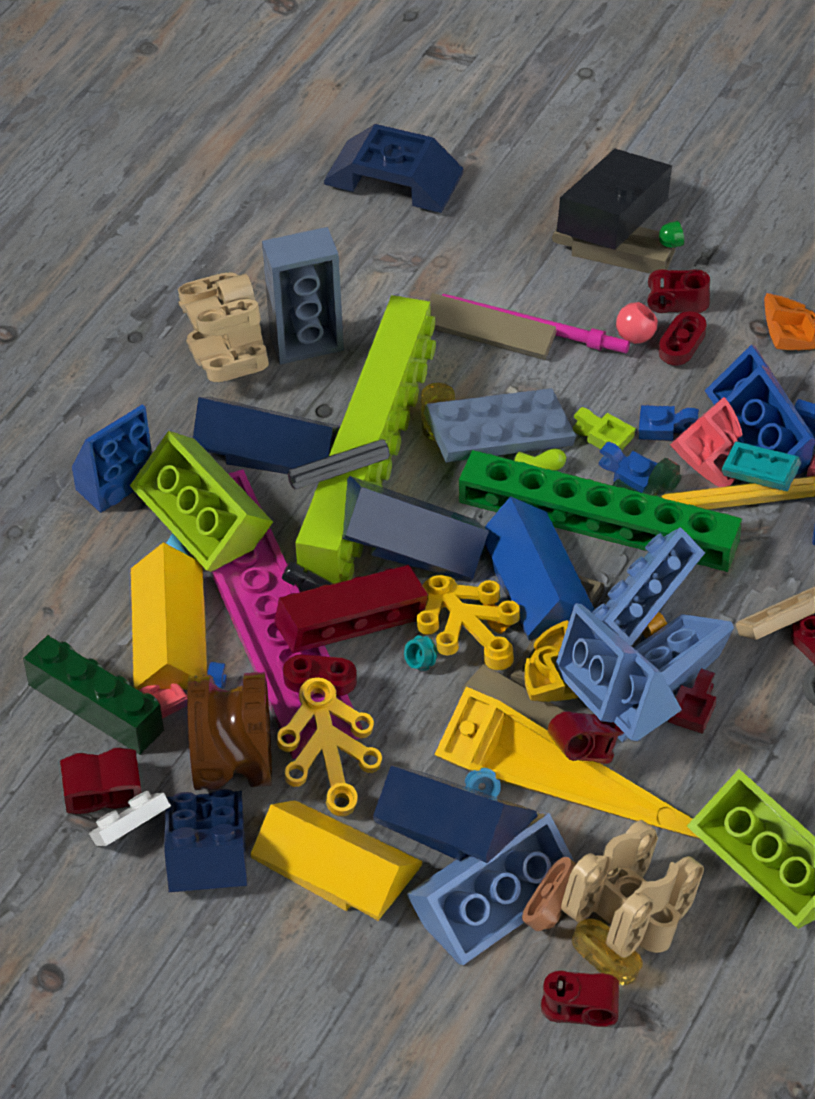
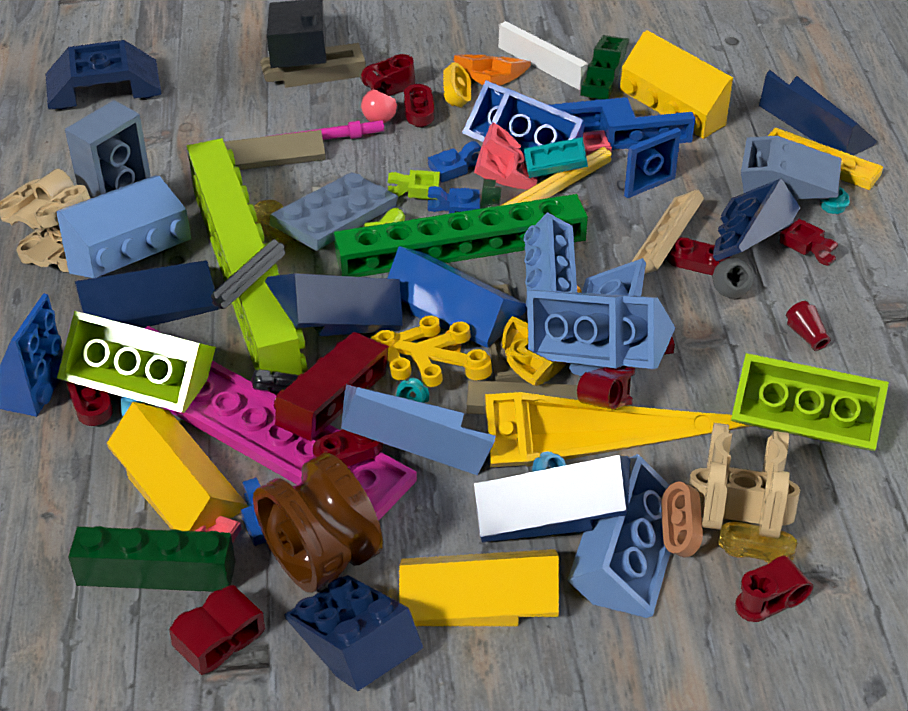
camera: 35 degrees left, 5 degrees down
white plate [89,791,171,846] -> none
yellow plant [277,678,382,817] -> none
green hinge [659,220,685,248] -> none
none -> medium blue slope [56,175,191,278]
none -> dark red plate [67,381,113,426]
none -> medium blue slope [341,385,496,475]
none -> yellow plate [443,62,471,108]

